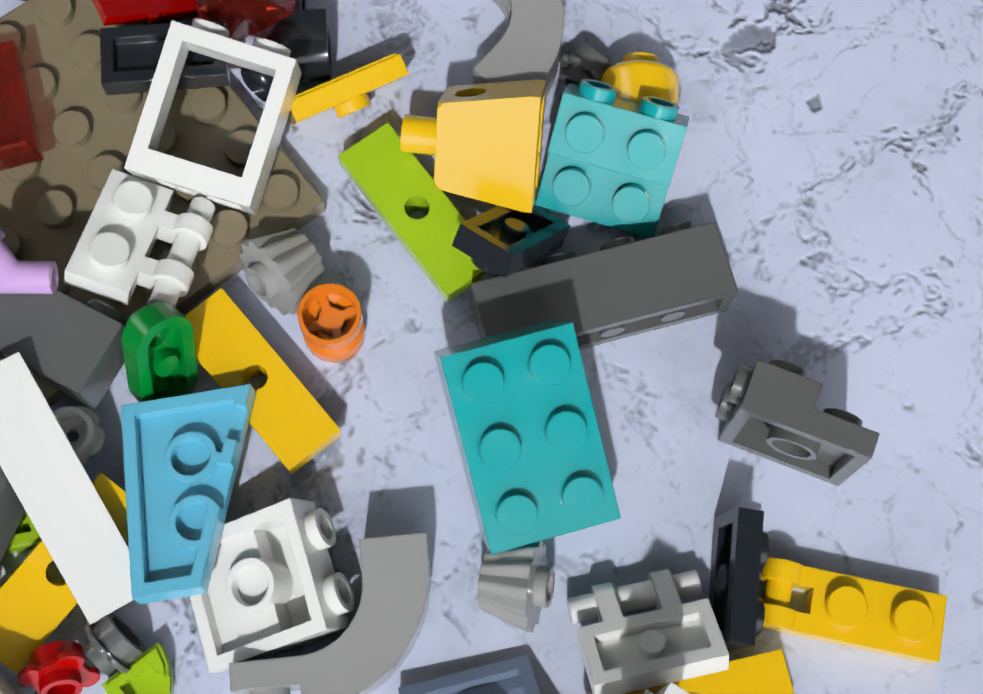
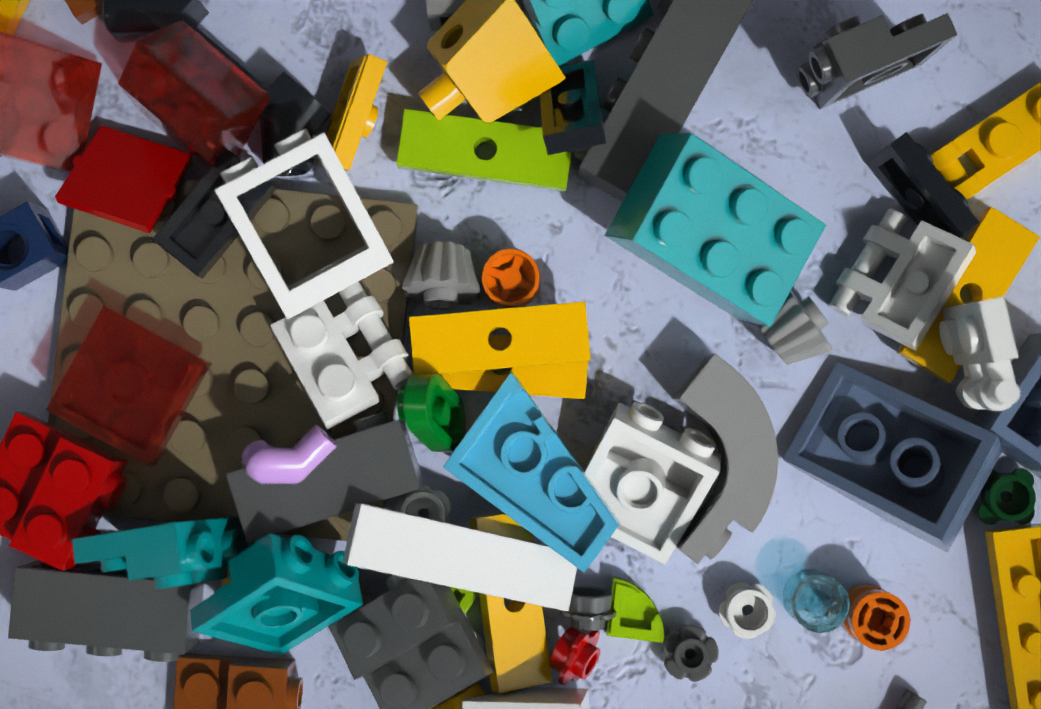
camera: 40 degrees left, 15 degrees up
none -> yellow tile [409,301,591,374]

